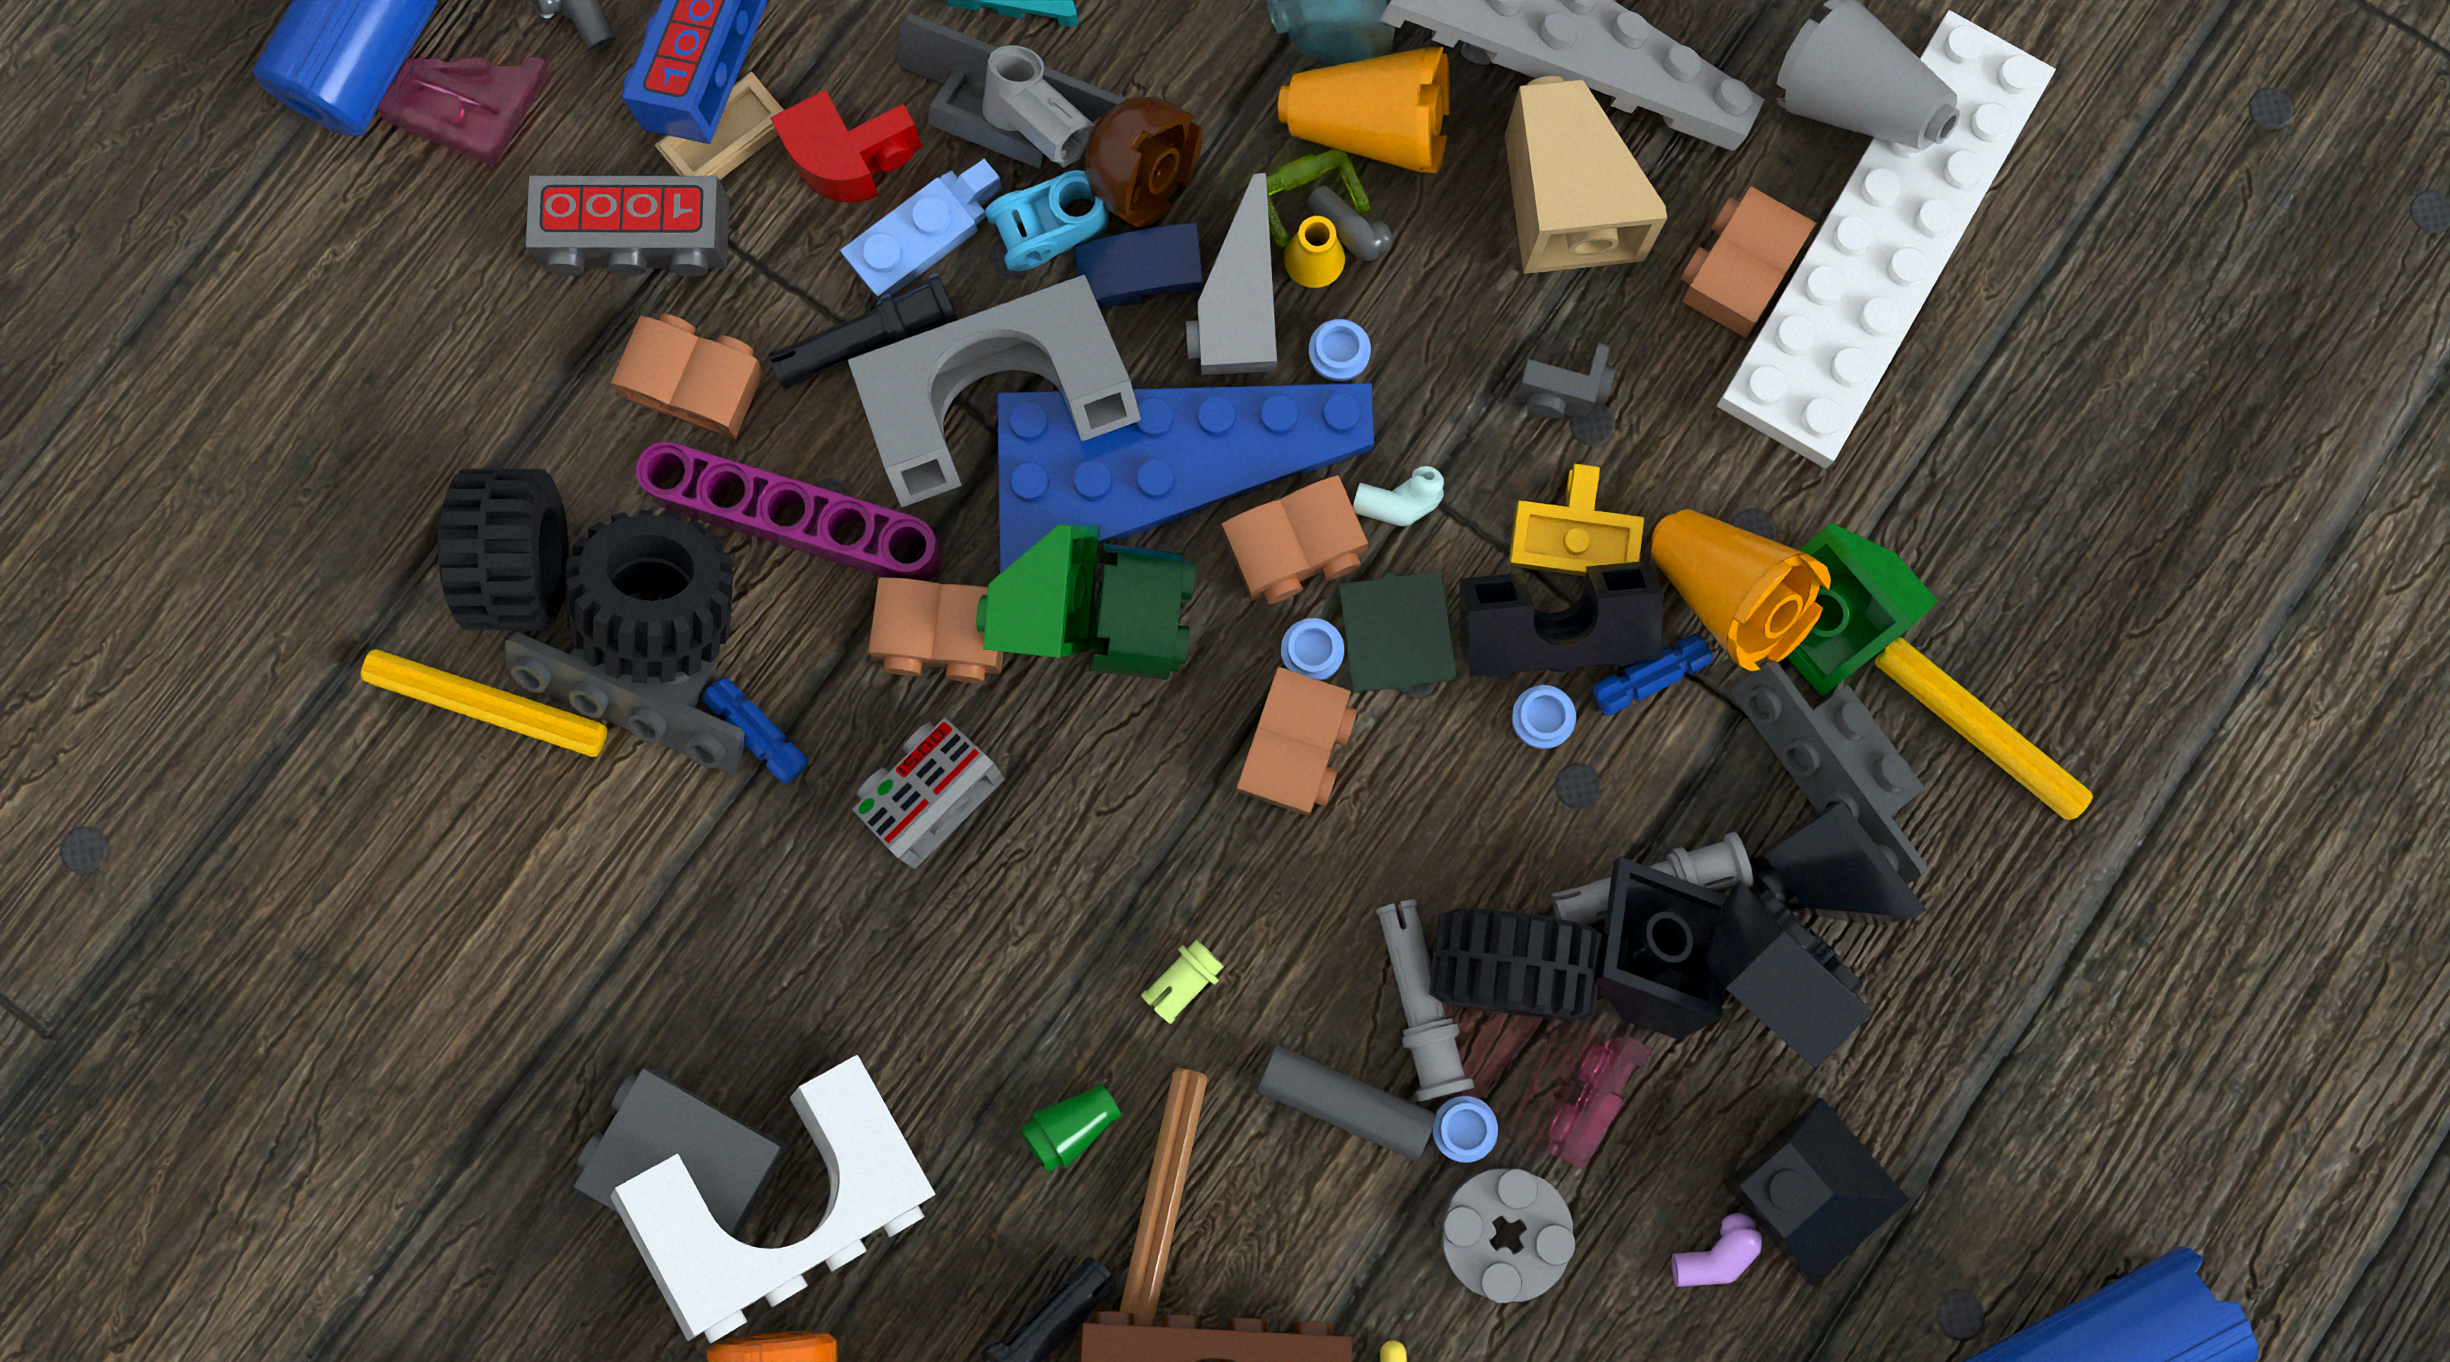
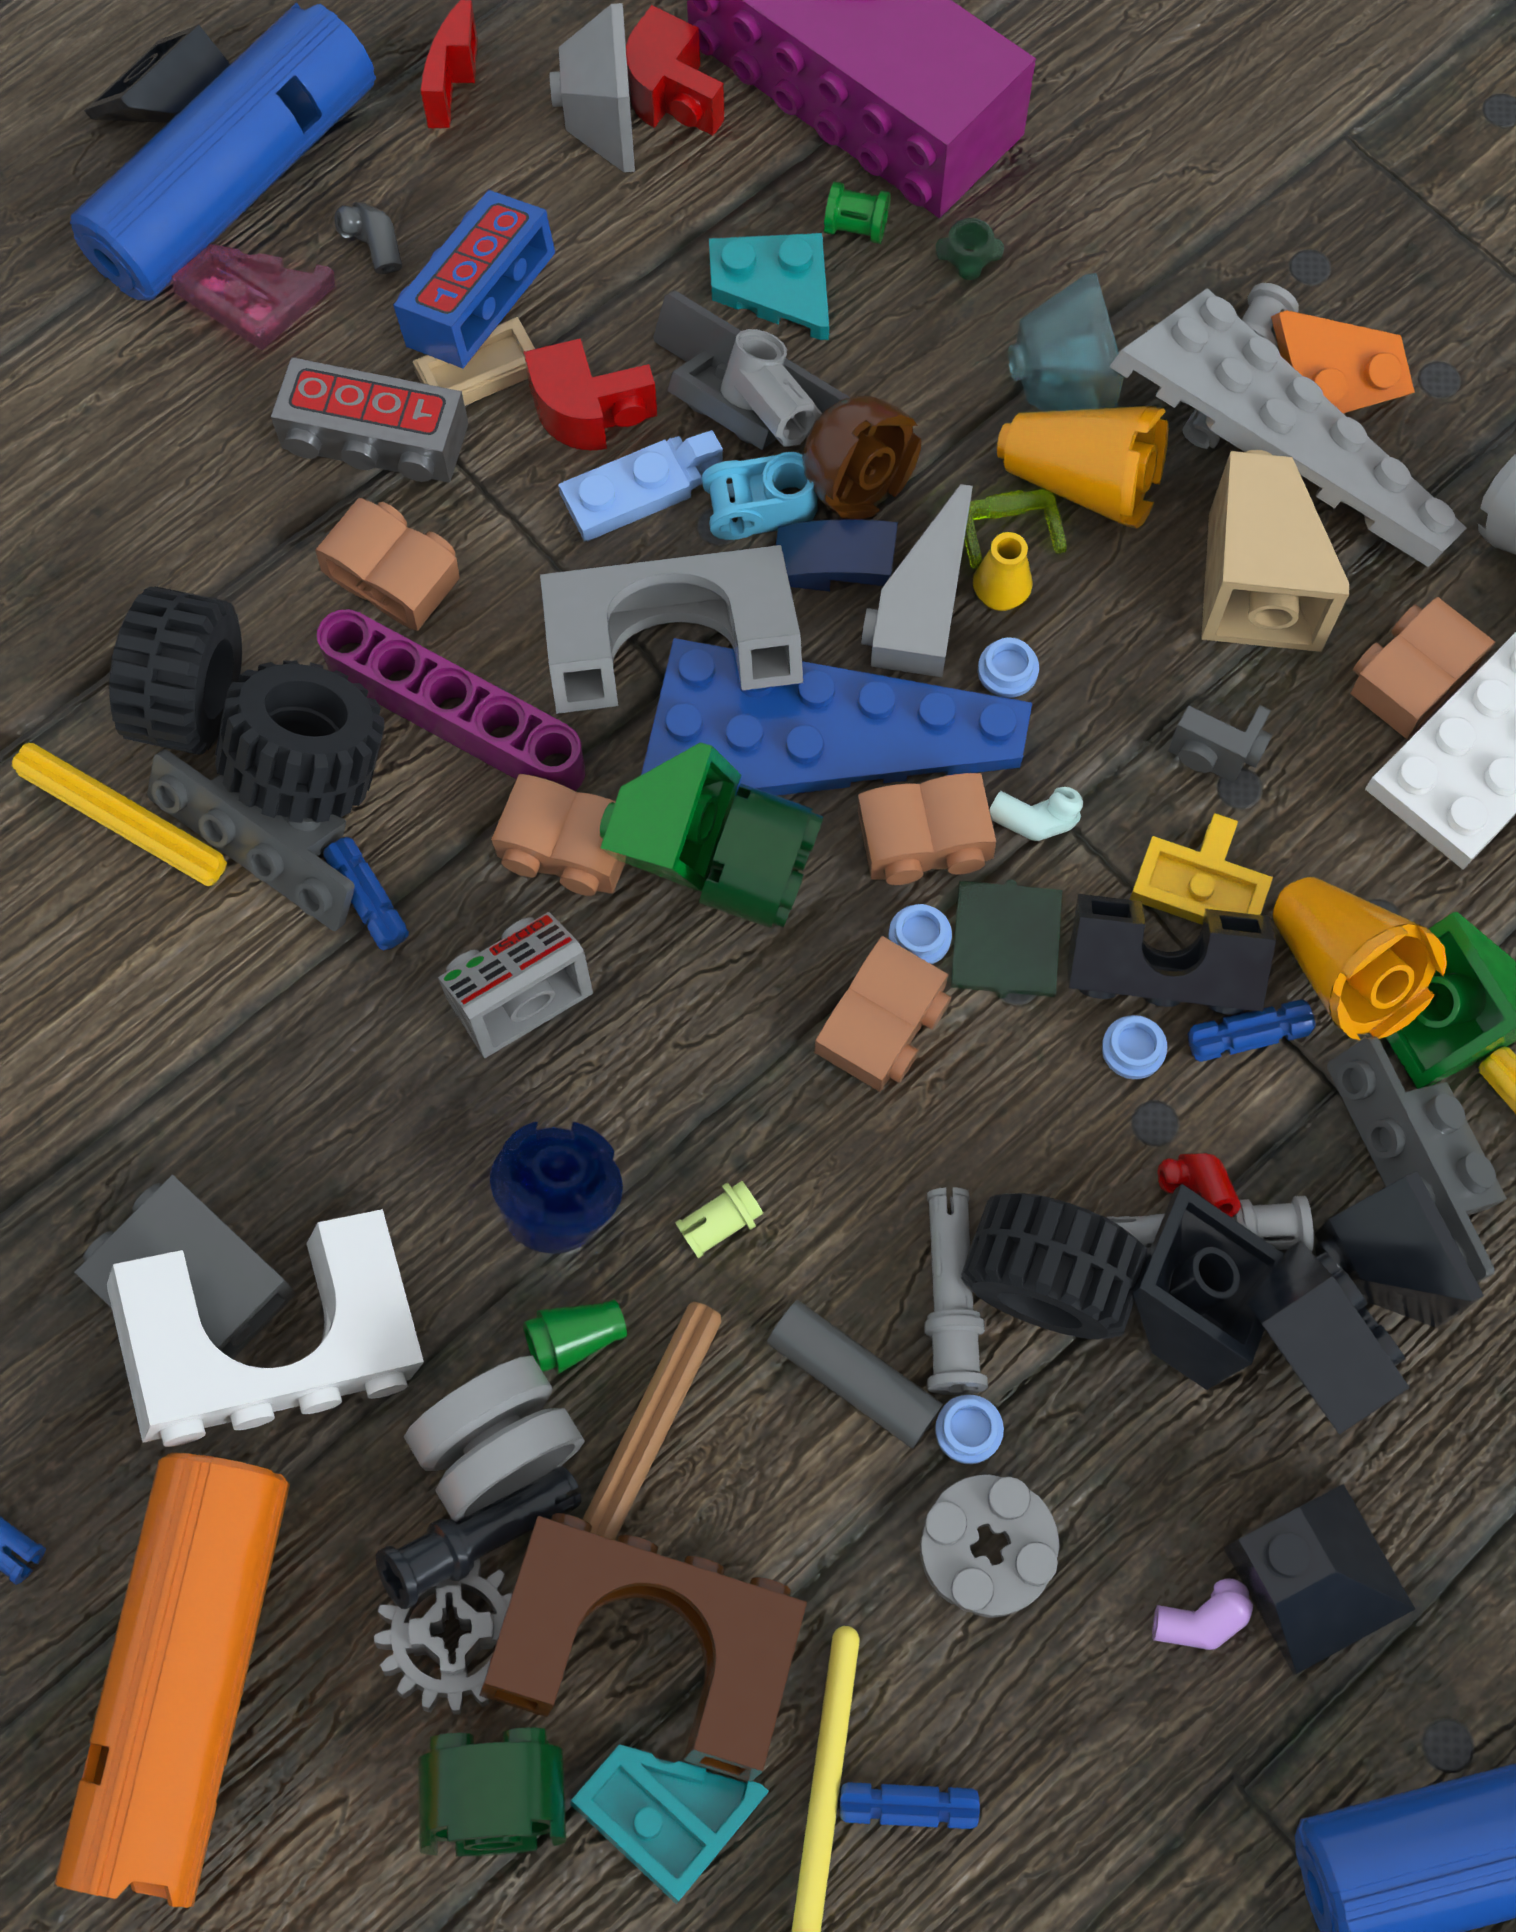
camera: 15 degrees right, 10 degrees down
black pin [769,273,959,390] -> none
dark grey arm [1307,186,1392,261] -> none
clear pink wing [1548,1037,1654,1169] -> none
none -> light grey wheel [404,1356,585,1522]
none -> clear blue cone [490,1122,623,1254]
none -> red arm [1157,1153,1241,1217]

